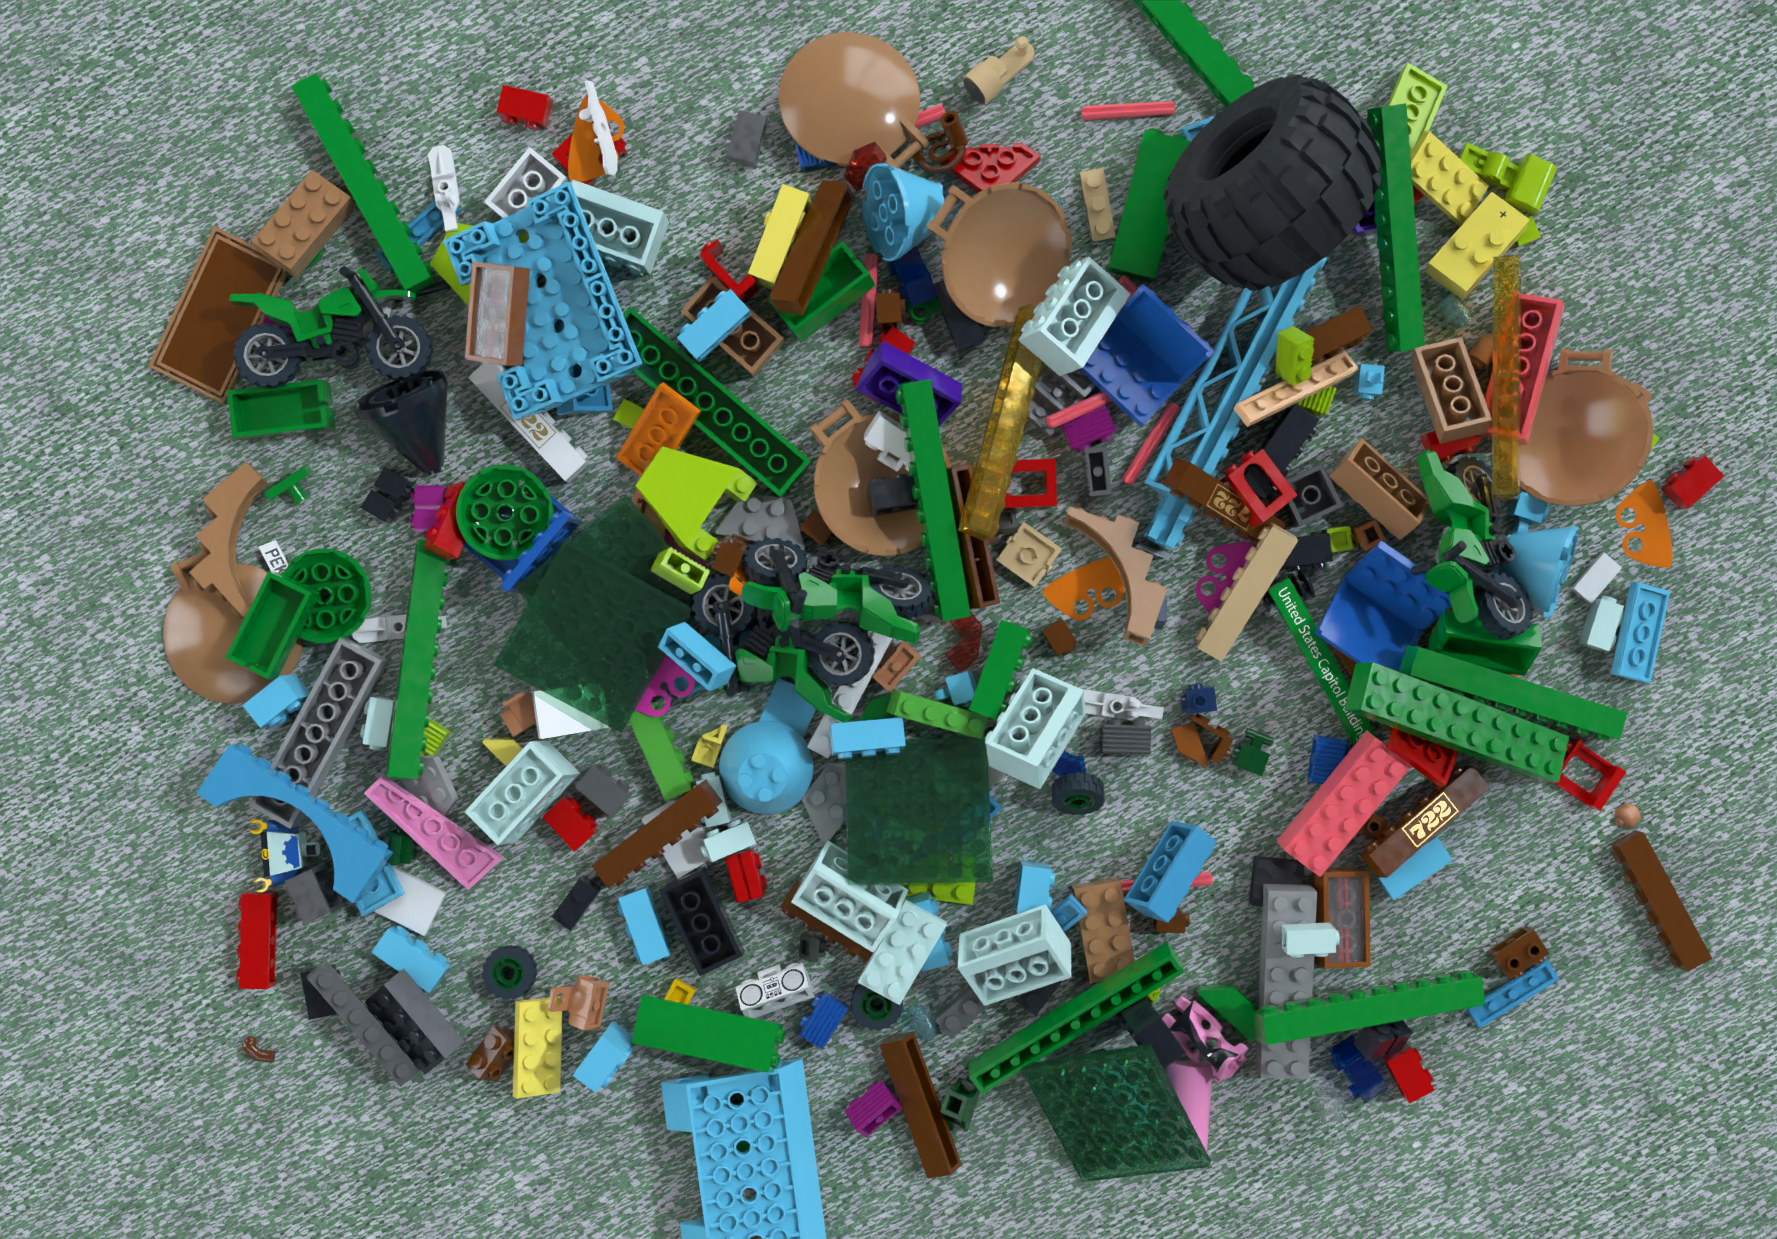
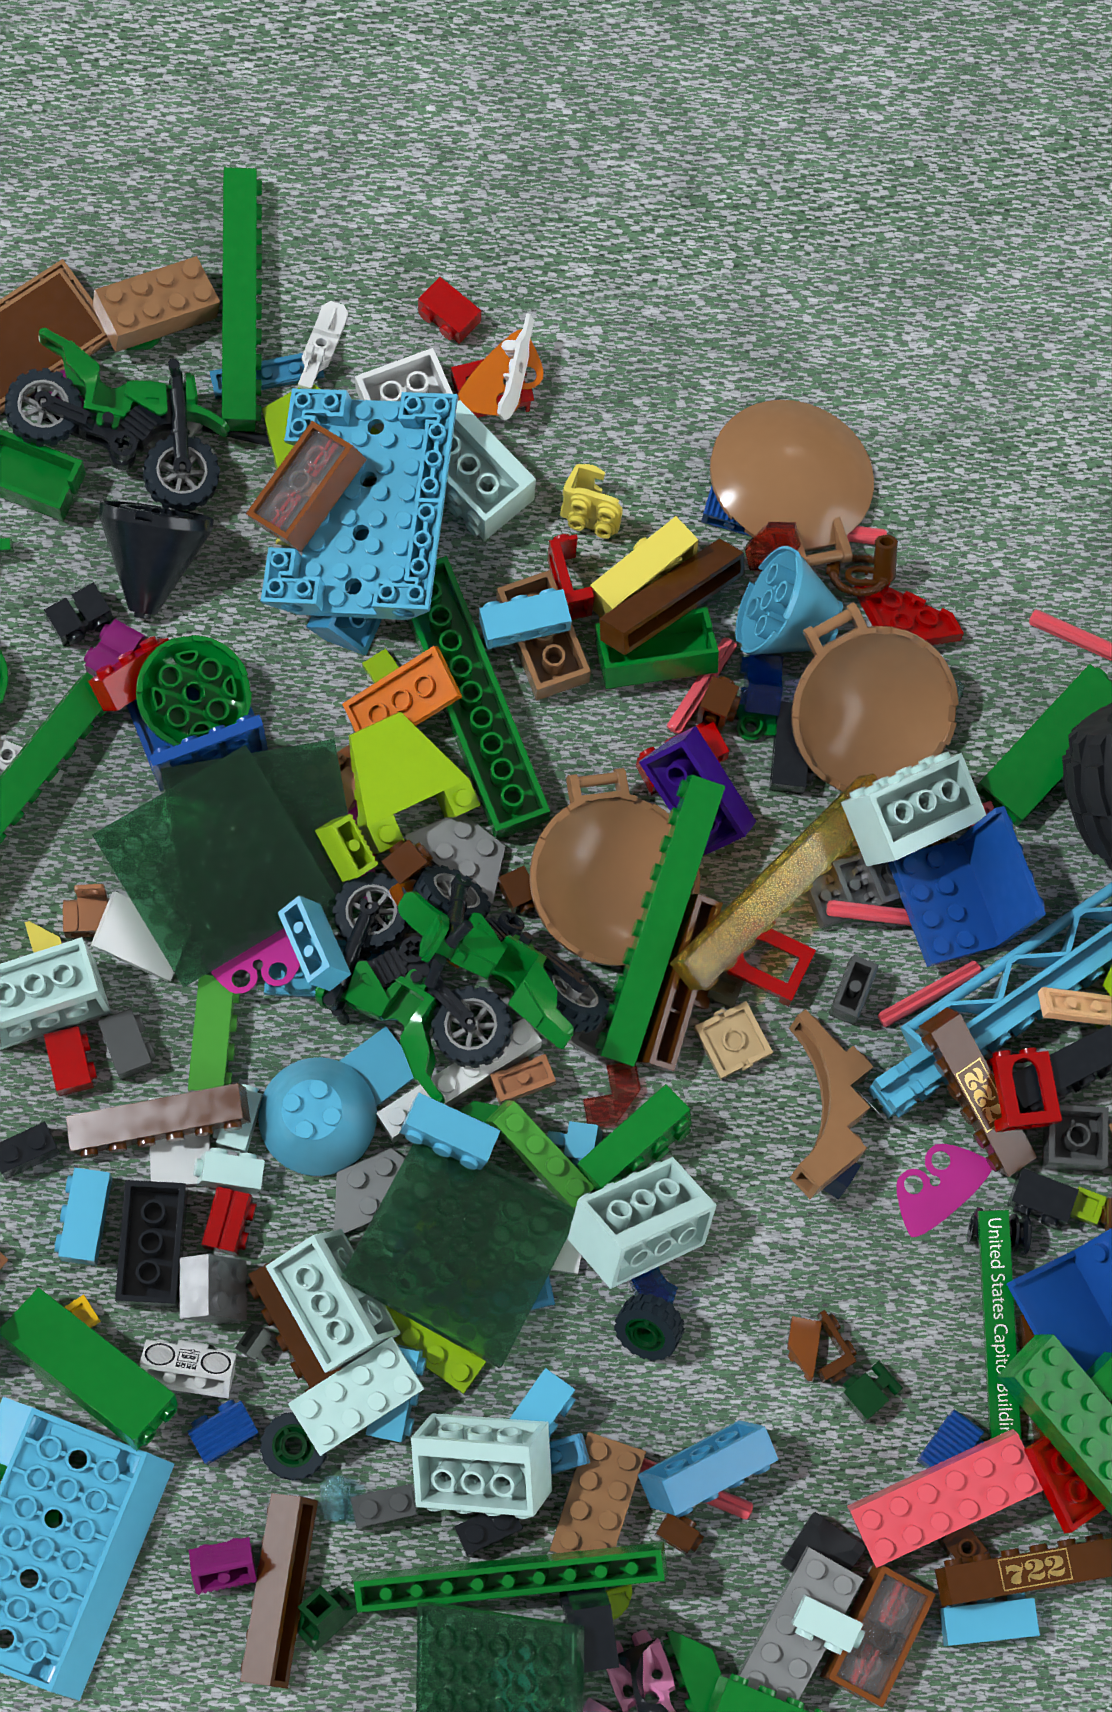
camera: 15 degrees right, 15 degrees down
white brick [468,362,590,483] -> none
light yellow slope [691,724,728,769] -> none
flat silver brick [724,110,768,168] -> none
white piece [864,410,911,472] -> none
black brick [866,474,919,516] -> none
tan piece [963,36,1035,105] -> none
reddish brown brick [1041,619,1078,657] -> none
orange piece [1042,557,1124,621] -> none
magenta brick [1060,405,1117,453] -> none
tan plate [1079,168,1116,243] -> none
white piece [1082,689,1164,720] -> none
dark grey brick [1101,719,1151,755] -> none
dark blue brick [1180,683,1217,714] -> none
tan brick [1195,522,1298,662] -> none
none -> flat silver brick [180,1254,248,1324]
none -> light yellow piece [560,464,623,539]

